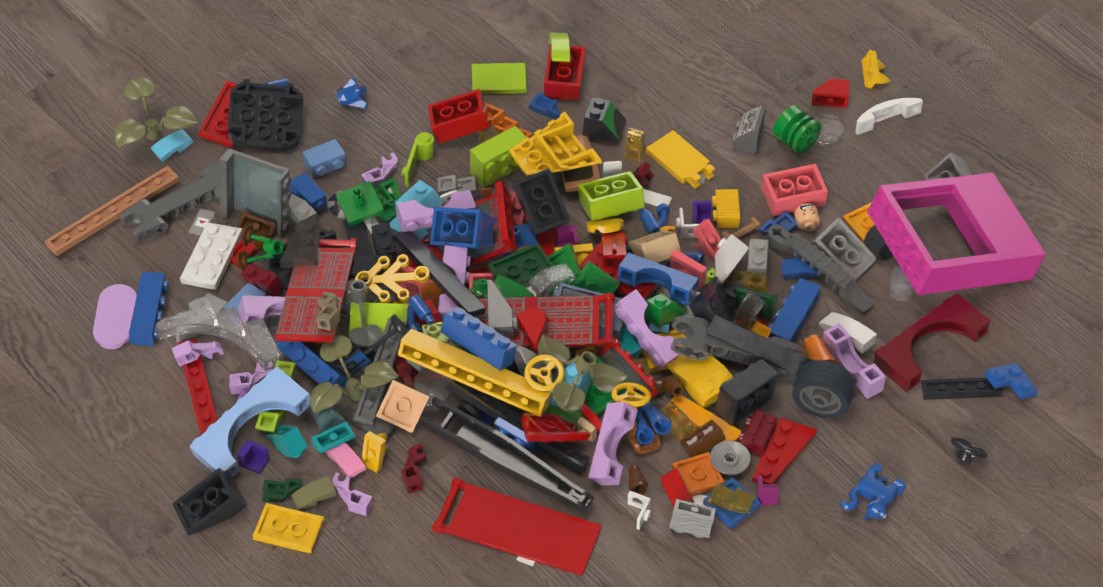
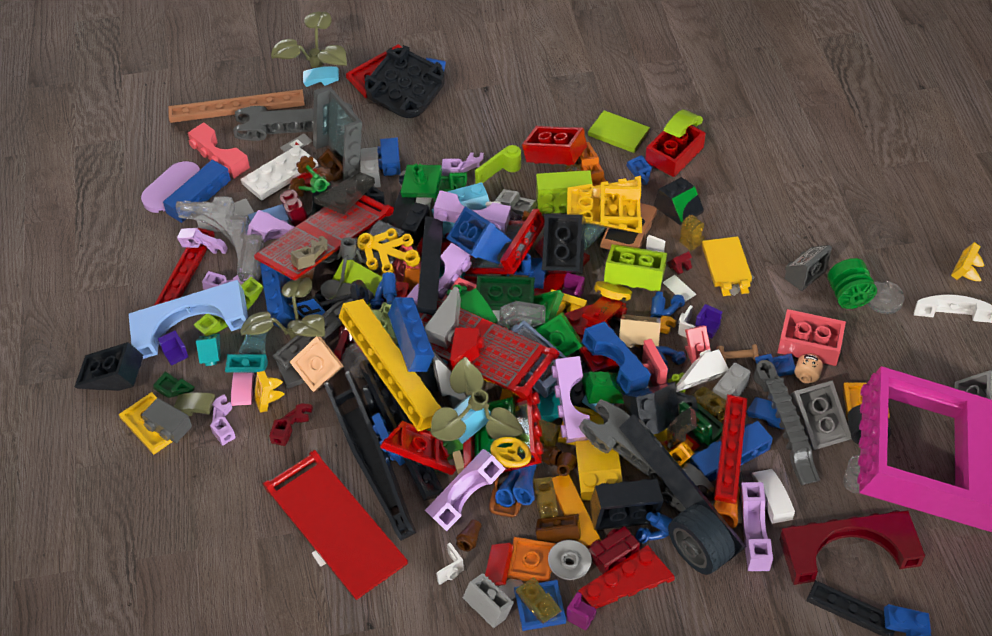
camera: 35 degrees right, 0 degrees up
medium blue brick [302,139,346,179] -> none
blue rock [337,78,368,109] -> none
yellow piece [524,355,564,392] -> none
yellow brick [711,189,740,229] -> none
red slope [811,78,849,108] -> none
none -> dark grey brick [141,398,192,444]
none -> coral arch [188,122,250,179]
none -> blue plant [636,512,673,544]
none -> red tile [714,394,748,504]

